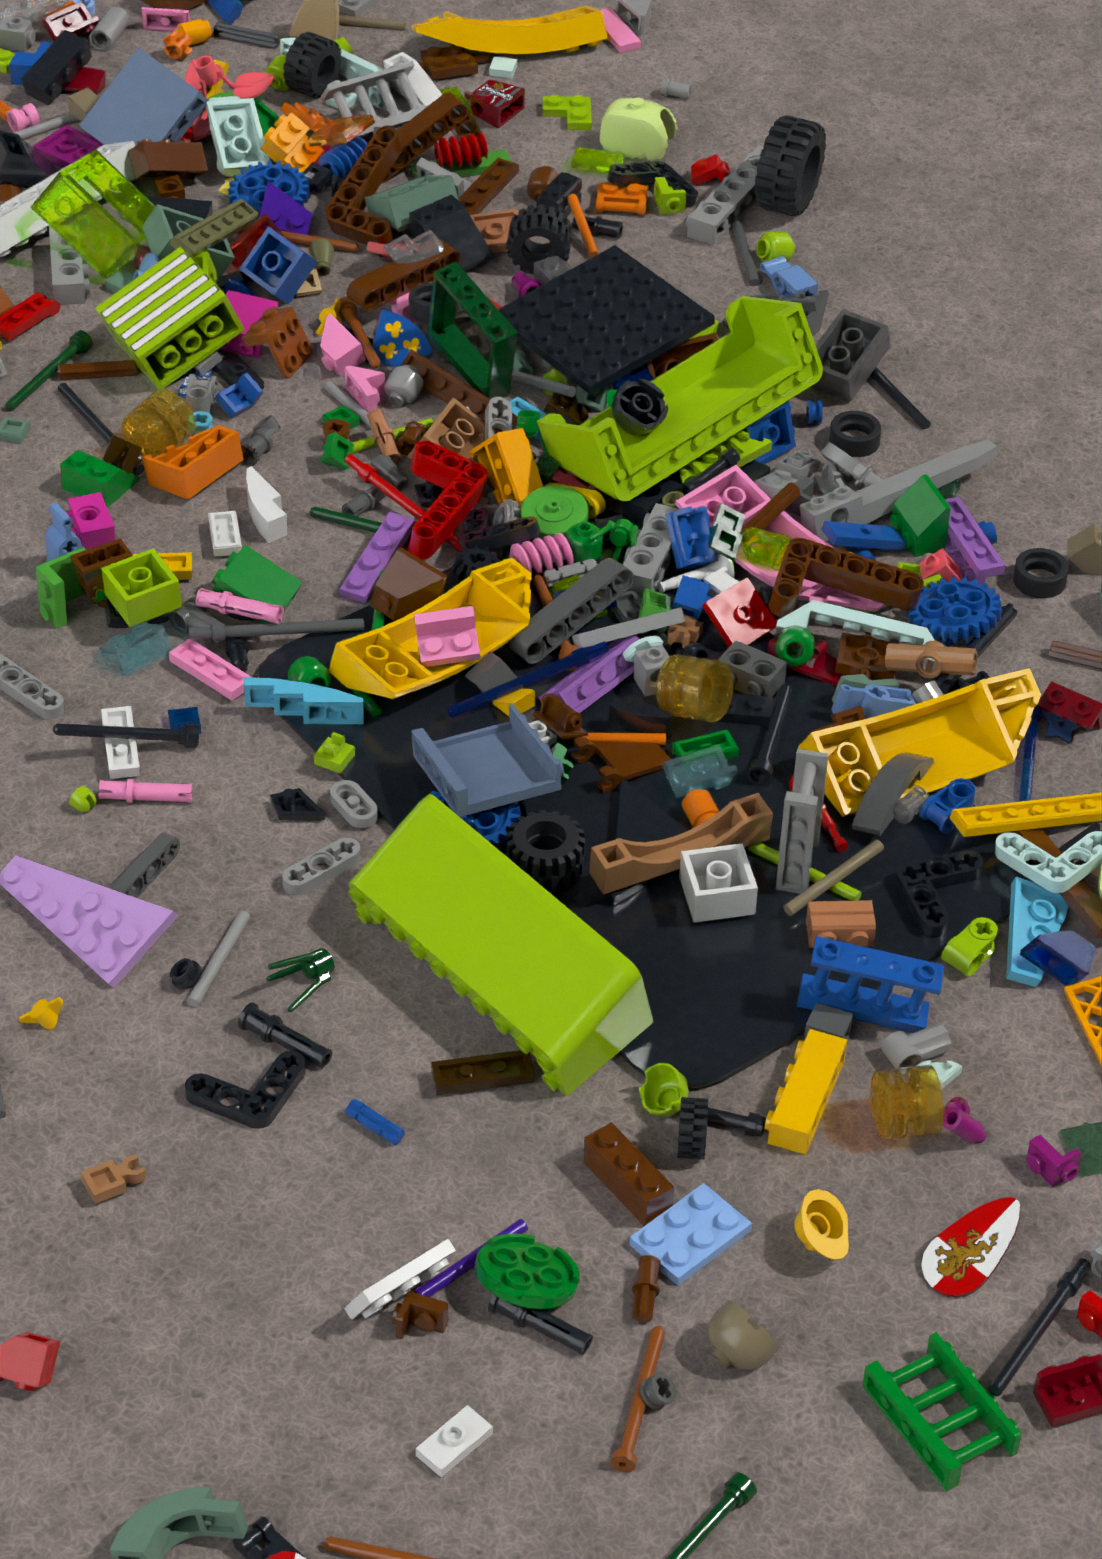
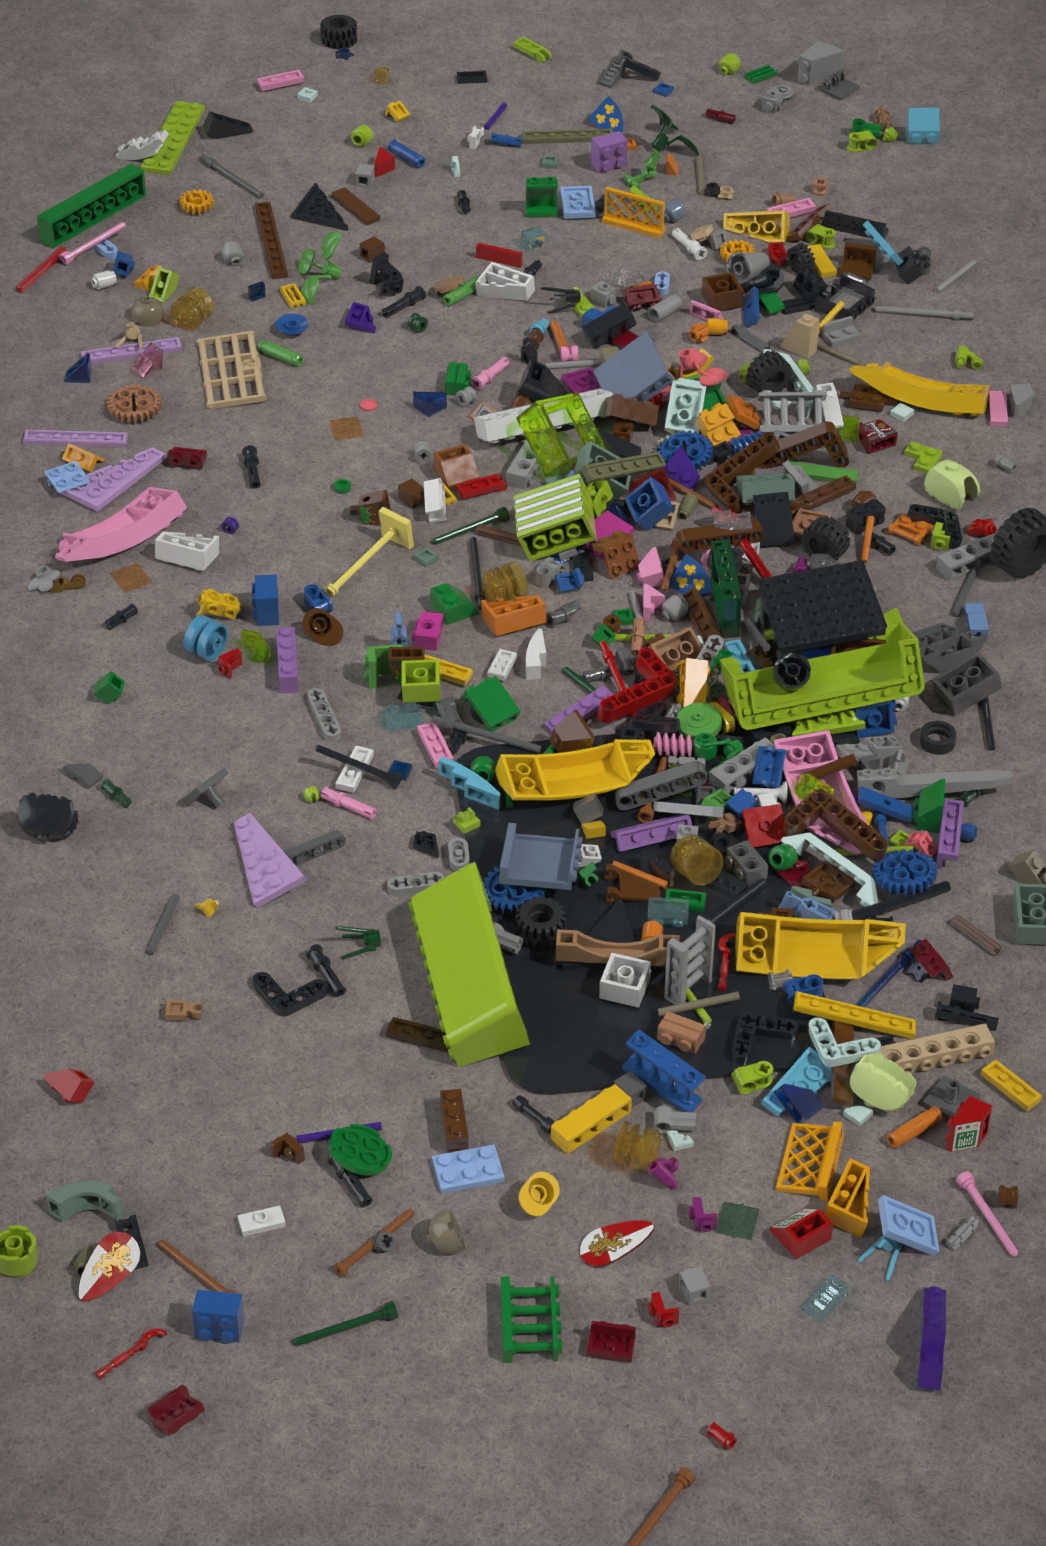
camera: 30 degrees right, 0 degrees up
dark brown bracket [102,435,144,473] -> none
black plate [170,958,201,990] -> none
light grey bar [186,910,250,1008] -> none
medium azure bush [188,411,213,435] -> none
bright pink pin [196,588,284,624] -> none
clear orange plate [307,115,375,147] -> none
yellow piece [316,297,342,336] -> none
white plate [344,1239,456,1320] -> none
blue axle [345,1099,405,1145] -> none
bright pink bracket [414,606,480,667] -> none
red piece [434,132,488,169] -> none
clear blue bar [447,641,609,718] -> none
reddish brown hinge [532,694,588,740] -> none
clear neon green plate [571,147,625,173] -> none
light aqua tile [622,636,663,662] -> none
reddish brown axle [632,1255,661,1324] -> none
lime hair [638,1063,689,1117] -> none
black tyre [677,1097,708,1160] -> none
black bar [681,447,740,495] -> none
slope [708,503,746,561] -> none
lime head [756,231,795,262] -> none
blue bush [806,400,823,424] -> none
light grey pin [820,442,883,488] -> none
dark grey slope [852,752,934,836] -> none
medium nougat piece [885,641,978,678] -> none
black bar [988,1258,1090,1397] -> none
black tyre [1013,548,1069,599] -> none

